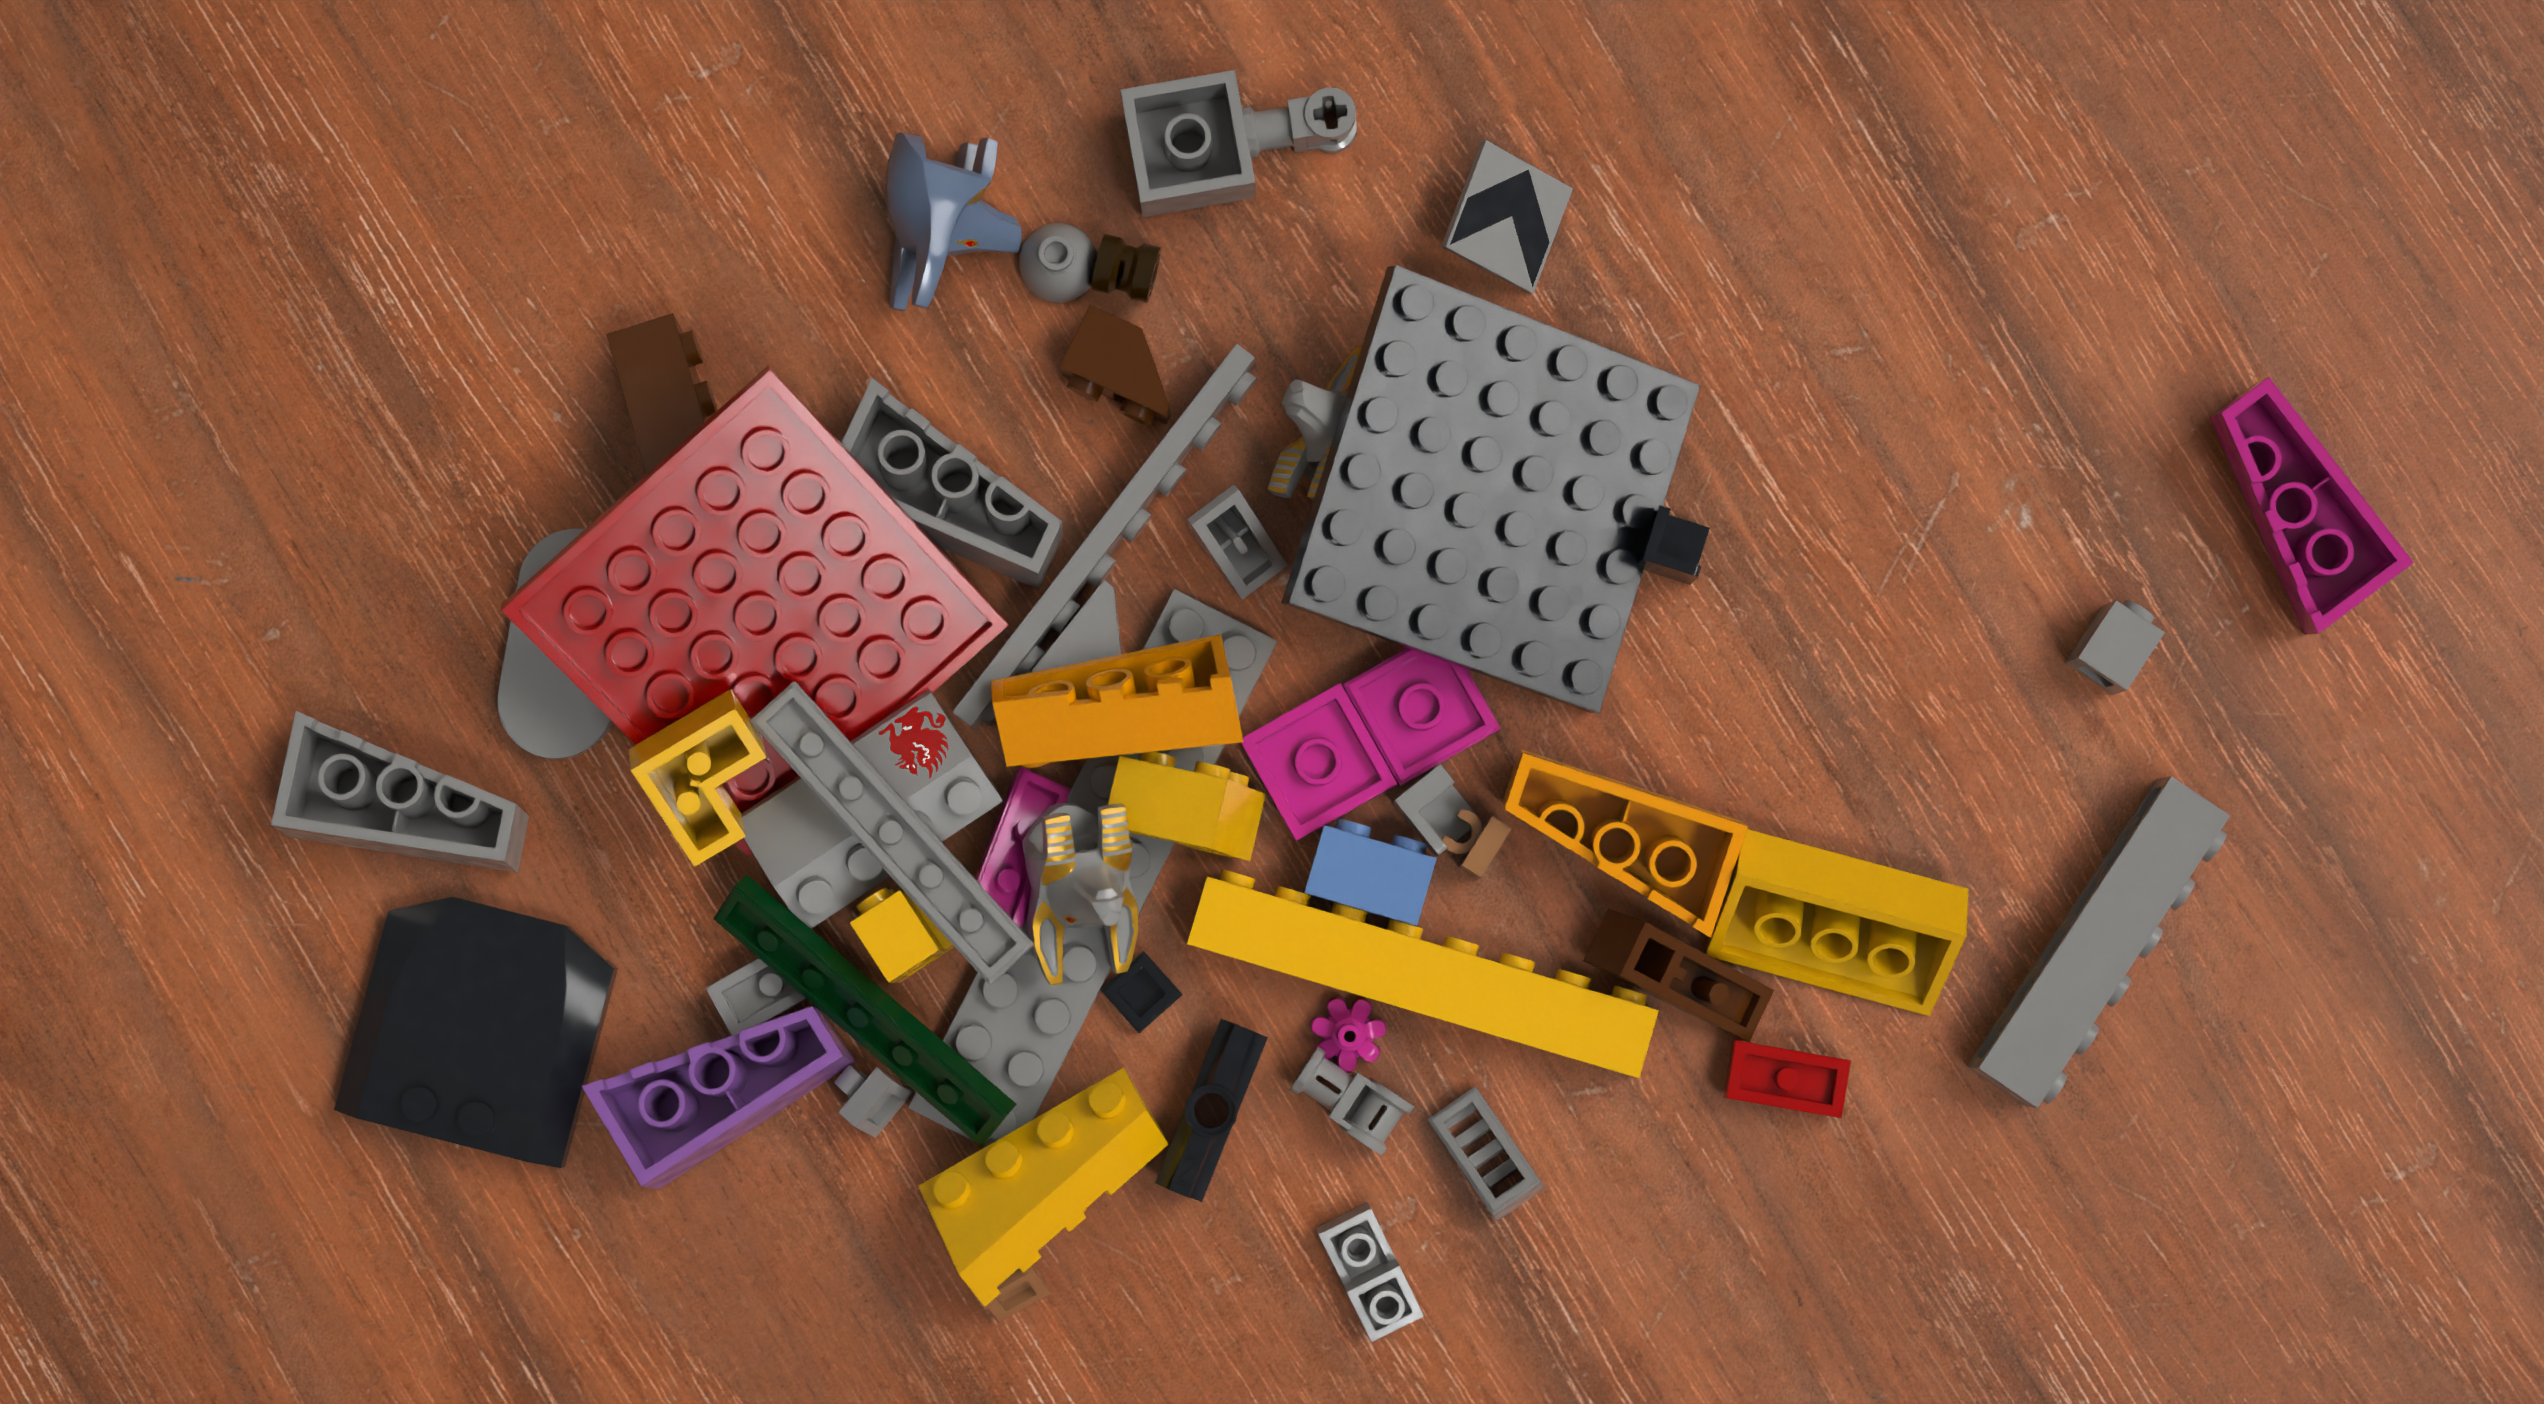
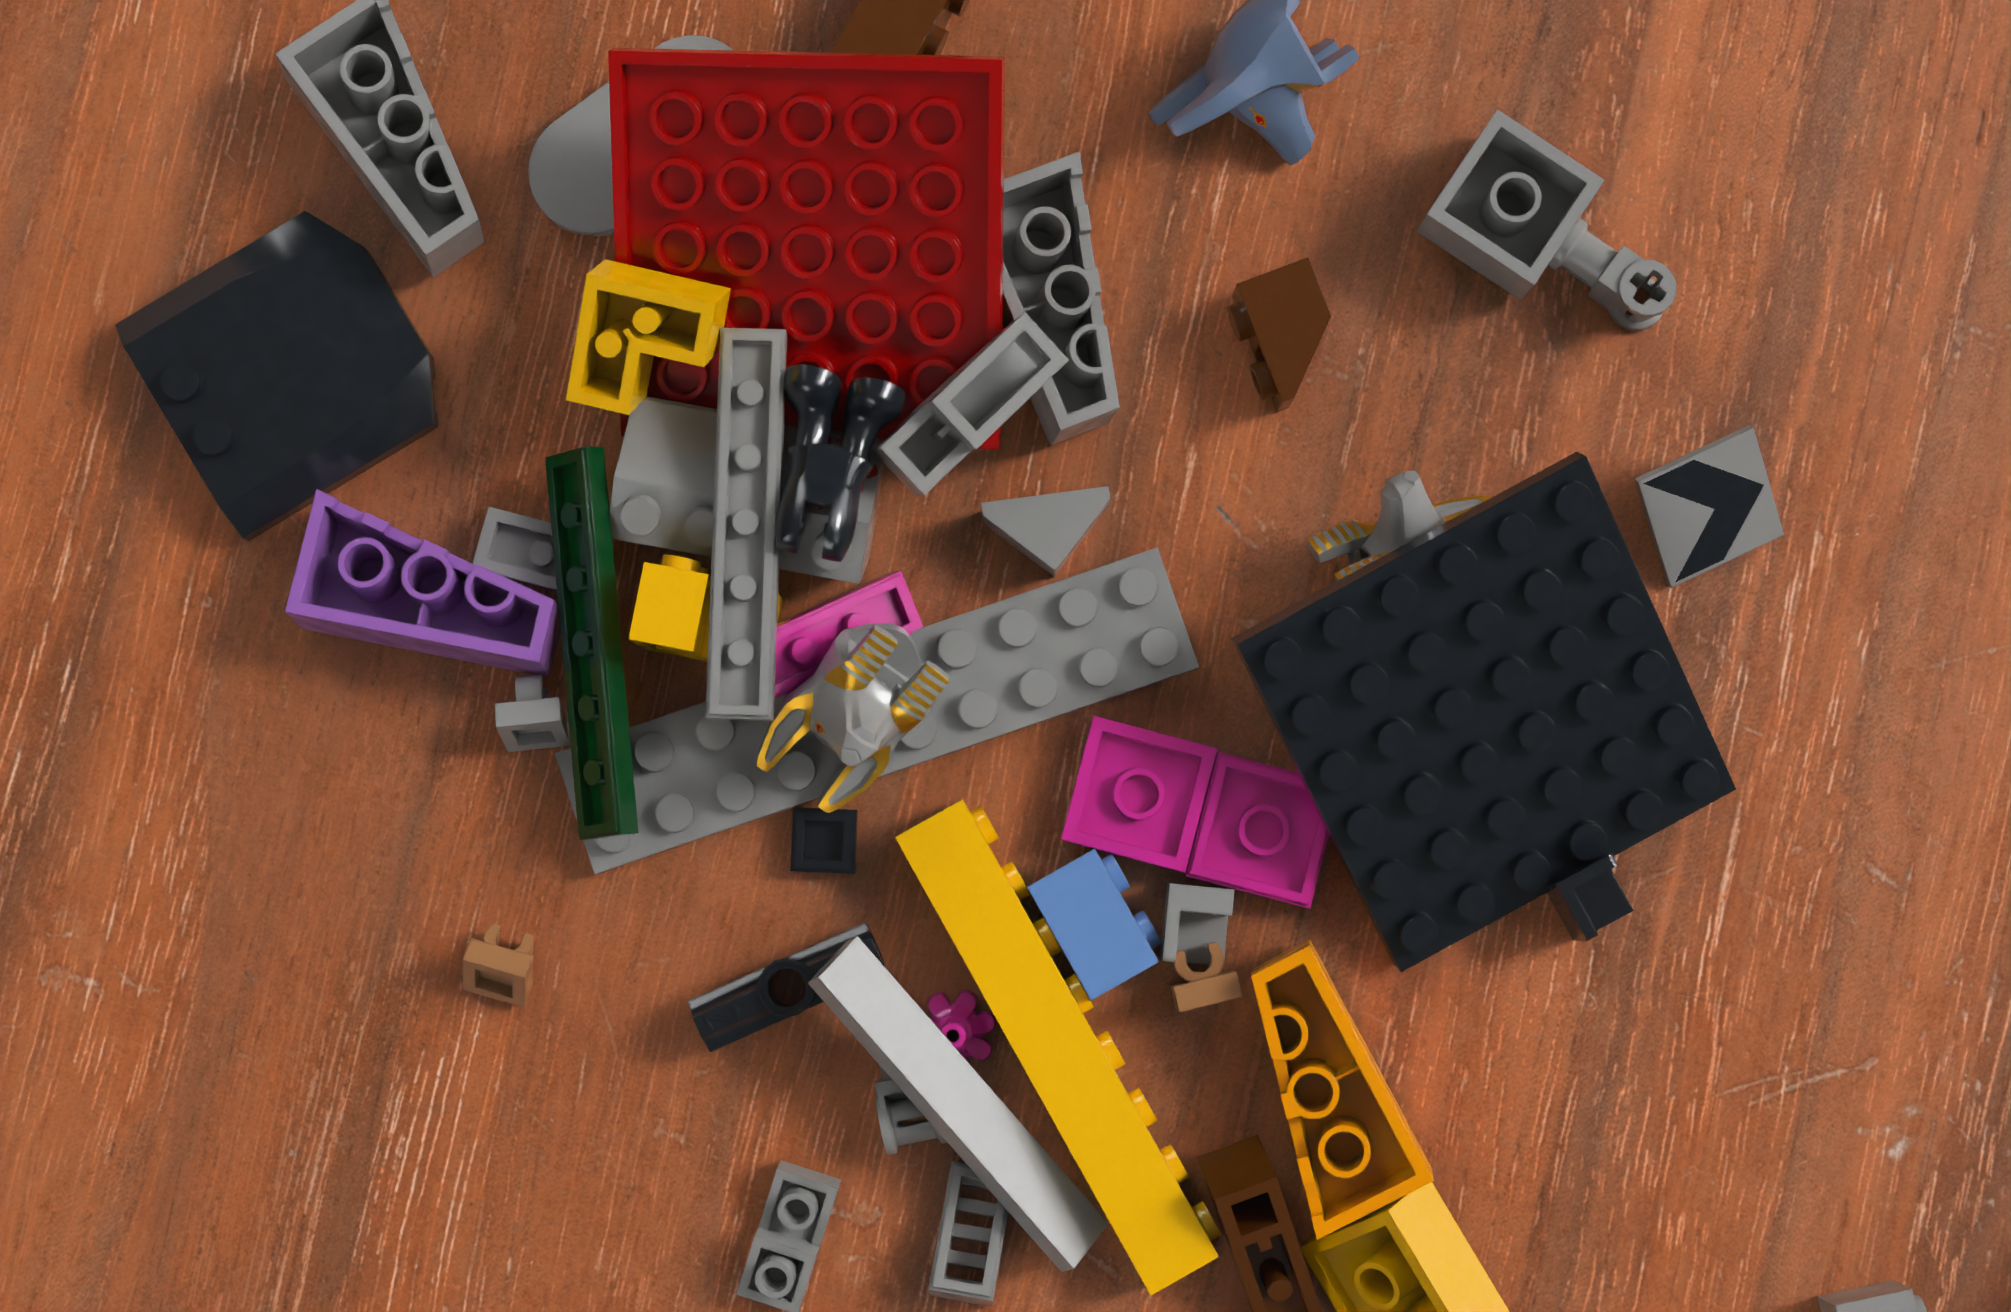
camera: 50 degrees right, 0 degrees up
yellow wedge [918,1067,1169,1307] -> none
light grey plate [953,344,1257,730] -> none
light orange wedge [991,634,1244,768] -> none
light grey brick [1019,223,1098,303] -> none
dark brown wheel [1091,234,1161,304] -> none
yellow brick [1108,752,1266,862] -> none
light grey slope [1187,485,1288,600] -> none
none -> black piece [775,364,906,562]
none -> tile [808,936,1109,1272]
none -> light grey slope [872,312,1069,497]

